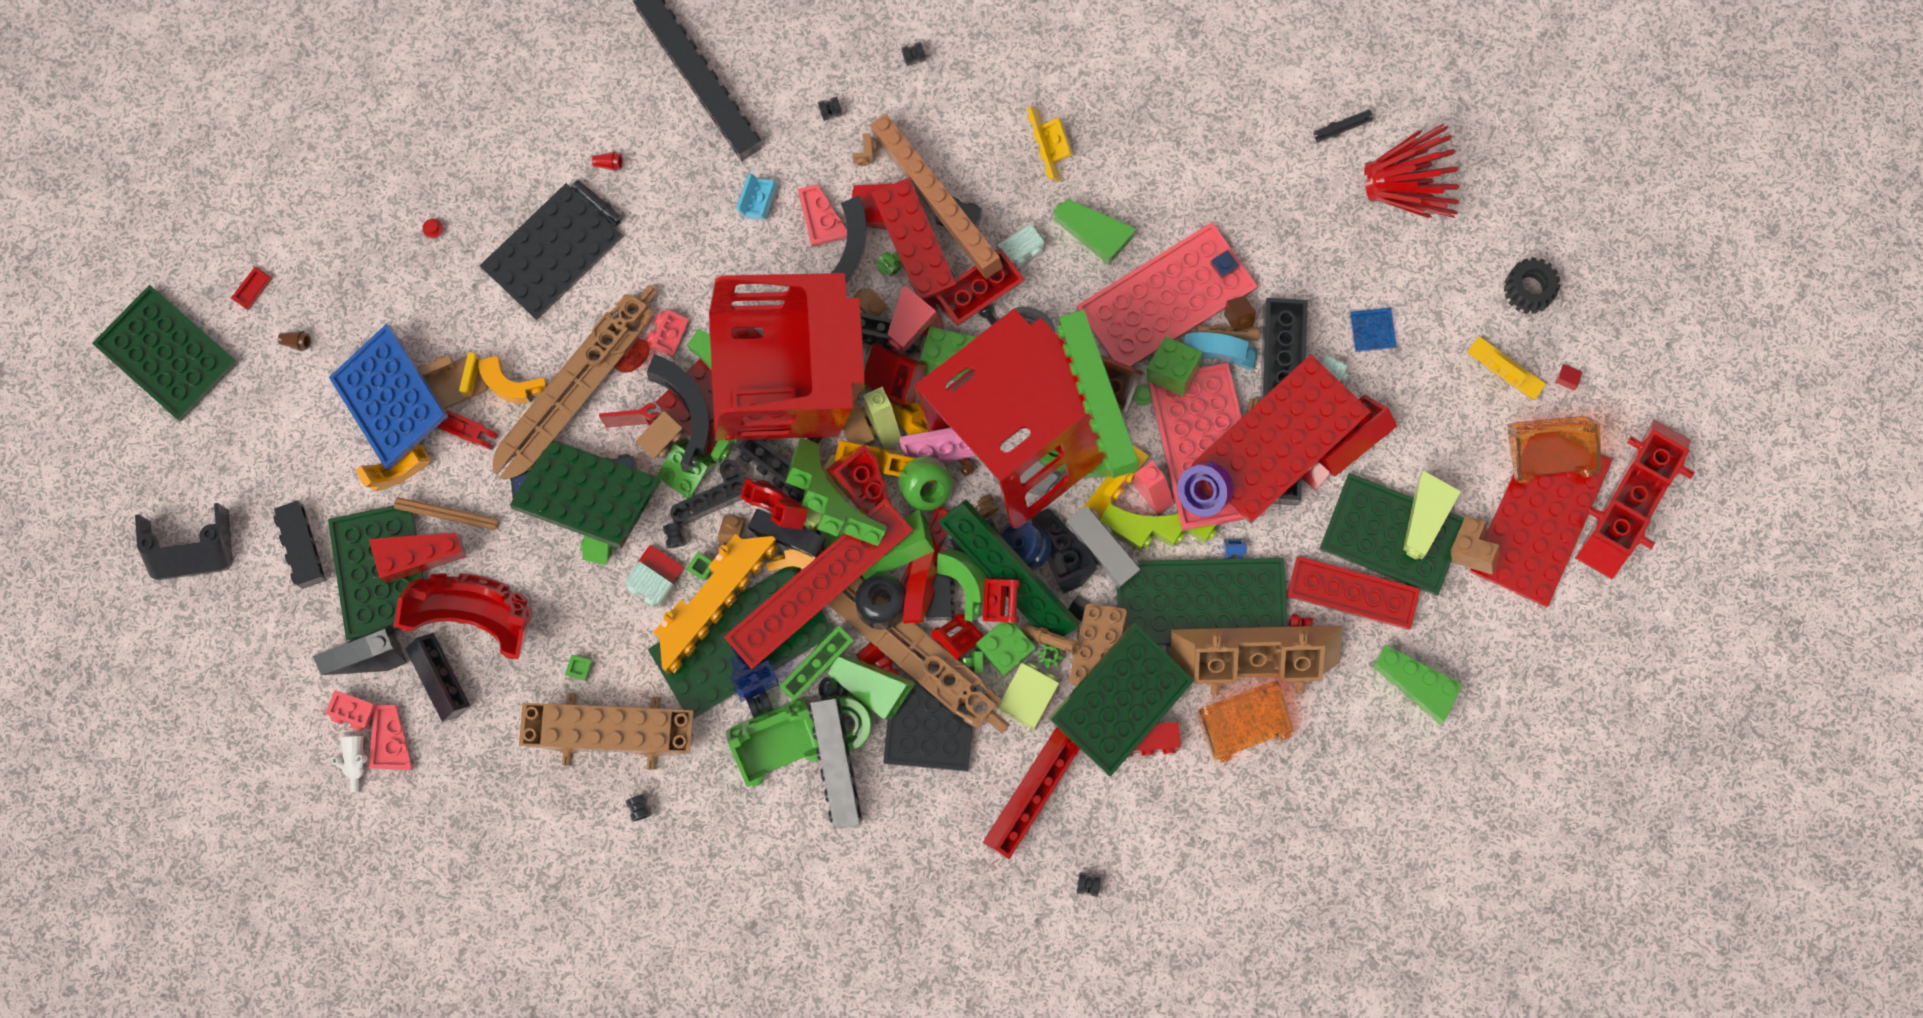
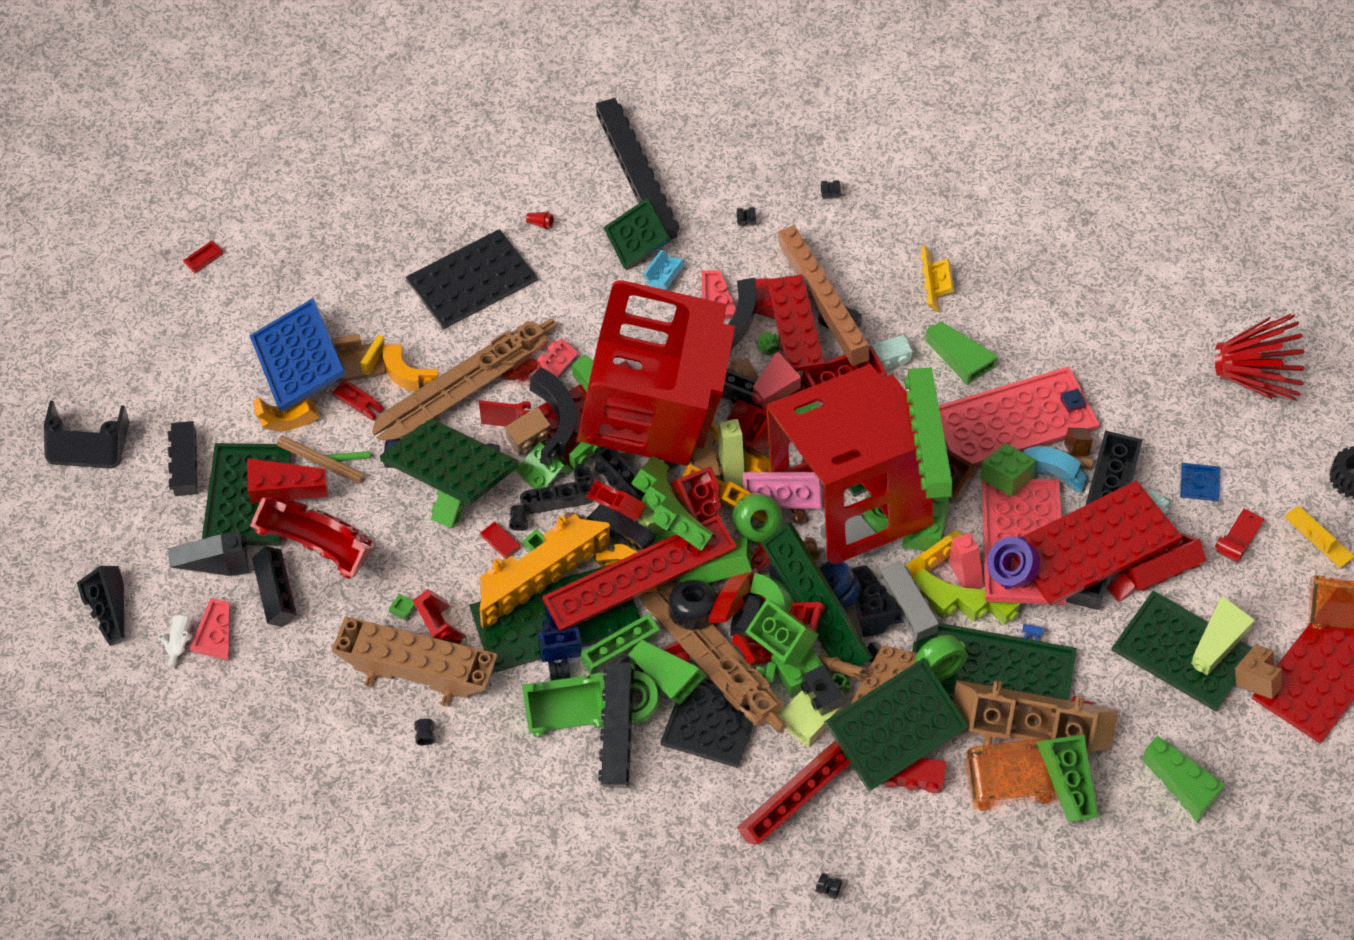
camera: 10 degrees right, 20 degrees down
dark green plate [92,284,238,422] -> none
reddish brown cone [278,331,311,351] -> none
coral bracket [325,690,376,731] -> none
red plate [422,218,443,238] -> none
black pin [571,180,623,227] -> none
light aqua brick [625,562,675,607] -> none
medium nougat bracket [852,133,876,166] -> none
bright green plate [1134,385,1152,406] -> none
red plate [1286,556,1420,630] -> none
black pin [1313,109,1373,143] -> none
none -> black wedge [76,566,125,646]
none -> bright green bar [313,451,370,464]
none -> red panel [412,589,466,644]
none -> dark green plate [603,197,671,270]
none -> bright green brick [745,599,819,668]
none -> black brick [800,665,844,716]
none -> bright green piece [915,635,968,682]
none -> bright green wedge [1036,735,1098,822]
none -> red door [1215,508,1264,563]

